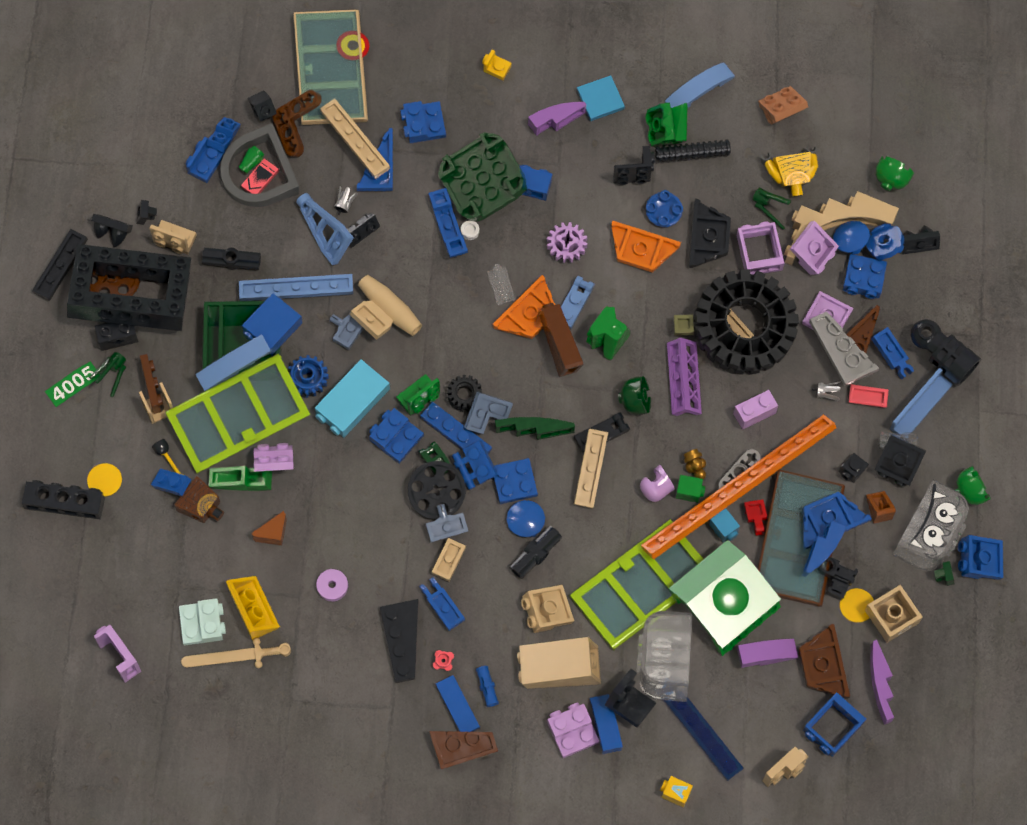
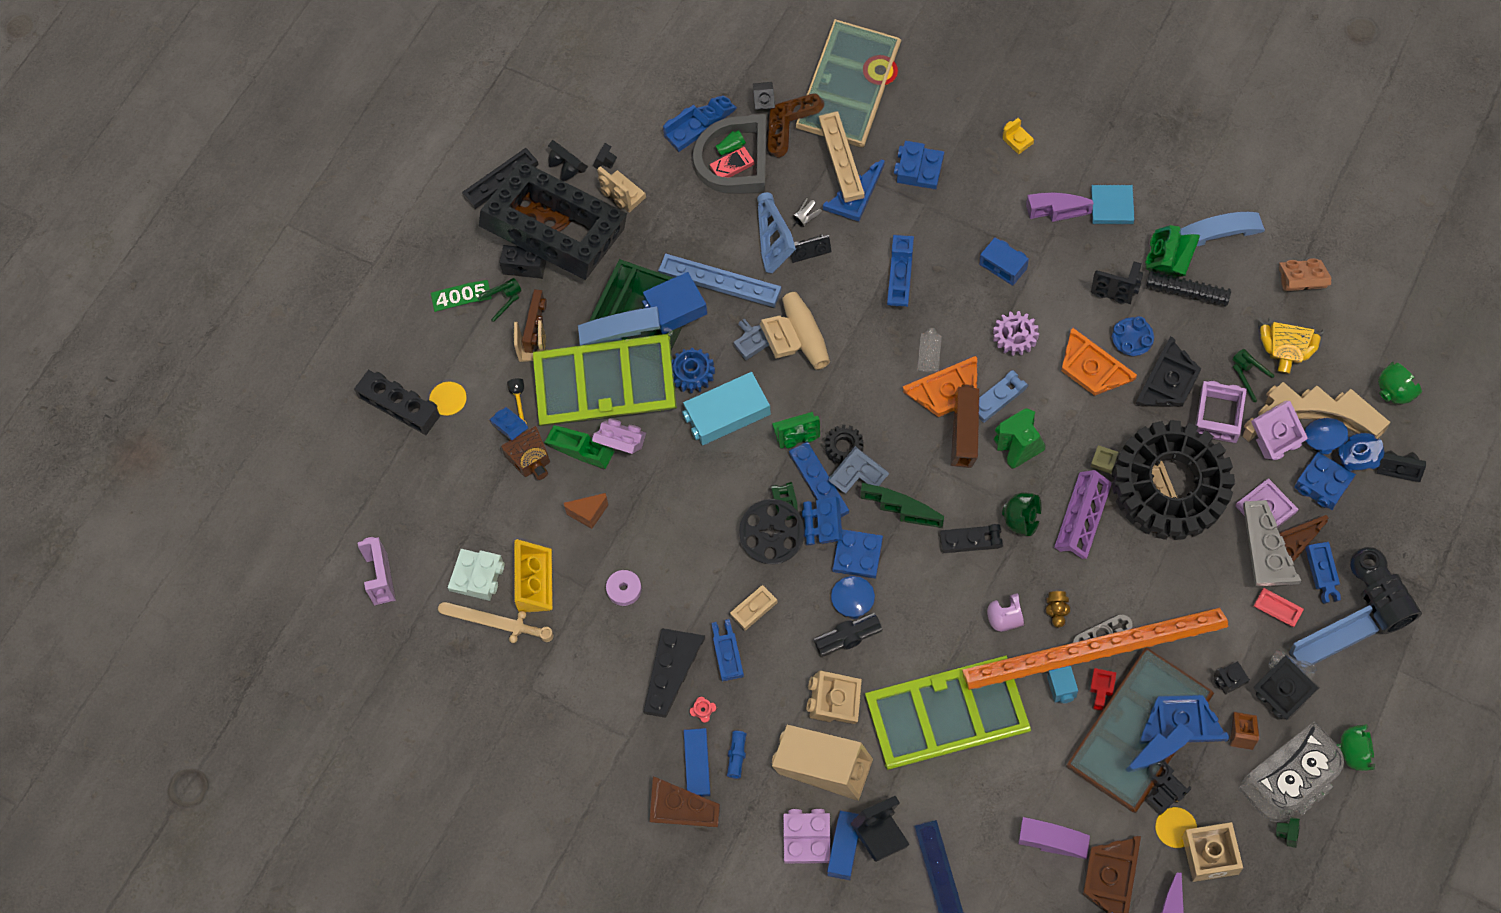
camera: 30 degrees right, 5 degrees down
black piece [202,247,261,270] -> none
blue plate [369,408,424,464] -> none
sand blue plate [425,504,468,542] -> none
dark green plate [438,132,527,222] -> none
white tile [461,220,479,240] -> none
tan plate [574,429,608,509] -> none
clear brick [636,611,692,702] -> none
panel [669,540,781,656] -> none
green brick [676,475,706,503] -> none
lavender brick [733,390,778,430] -> none
flat silver piece [812,381,841,401] -> none
blue plate [958,535,1003,580] -> none

